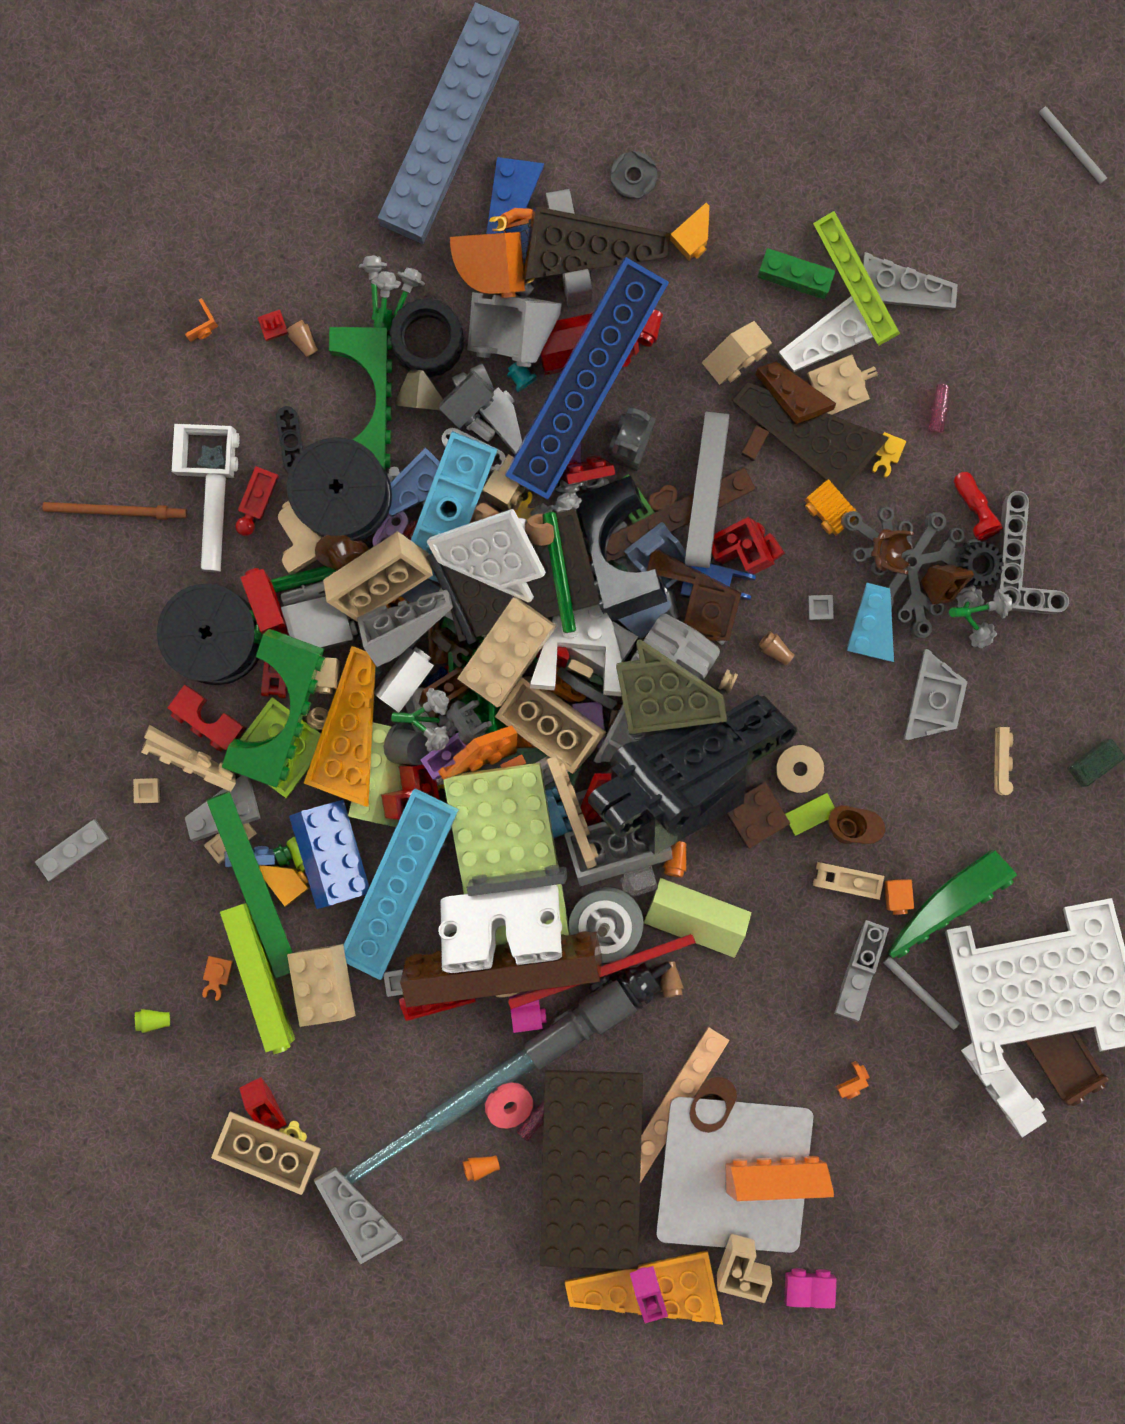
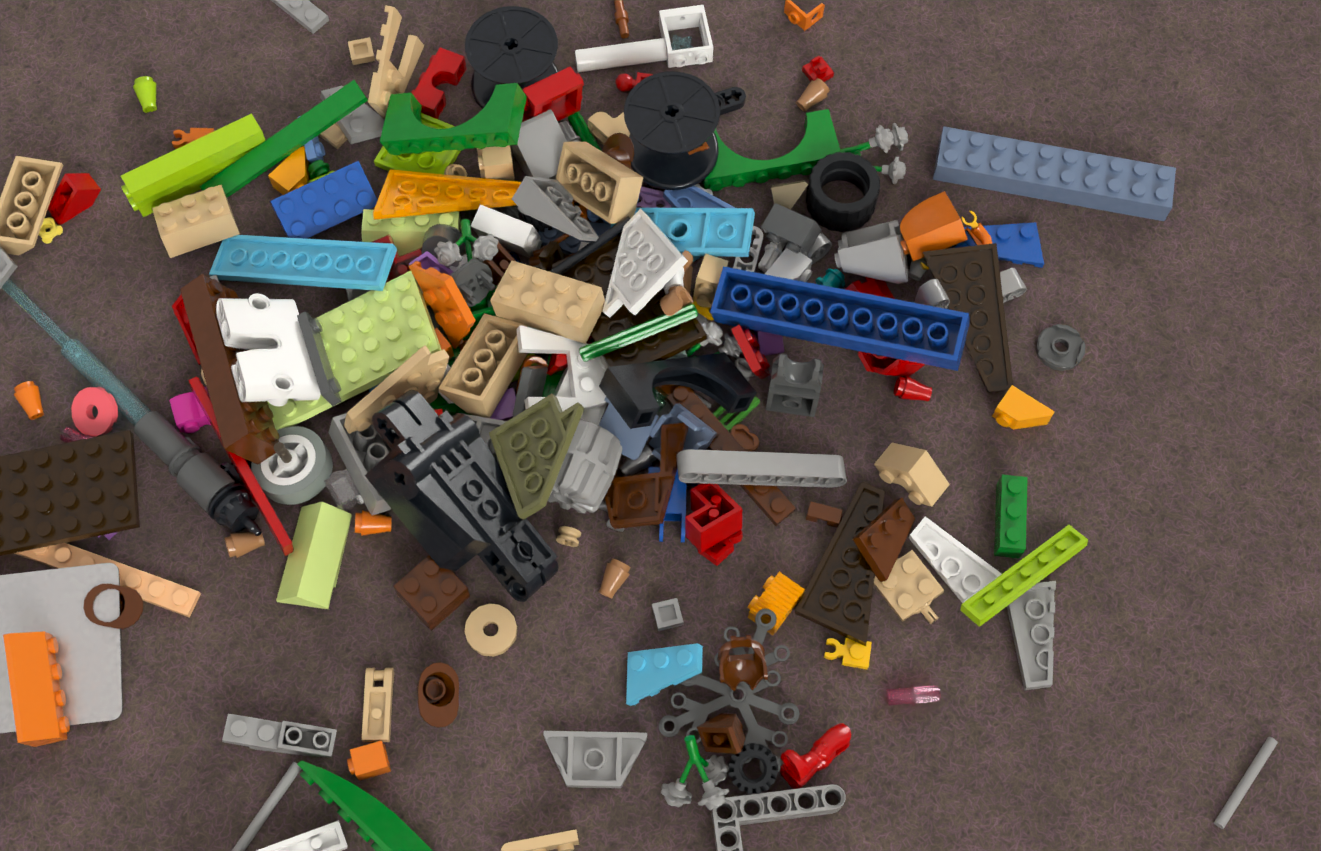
camera: 75 degrees right, 20 degrees down
tan tile [568,659,594,681] -> none
lime tile [785,793,835,836] -> none
orange bracket [835,1061,869,1099] -> none

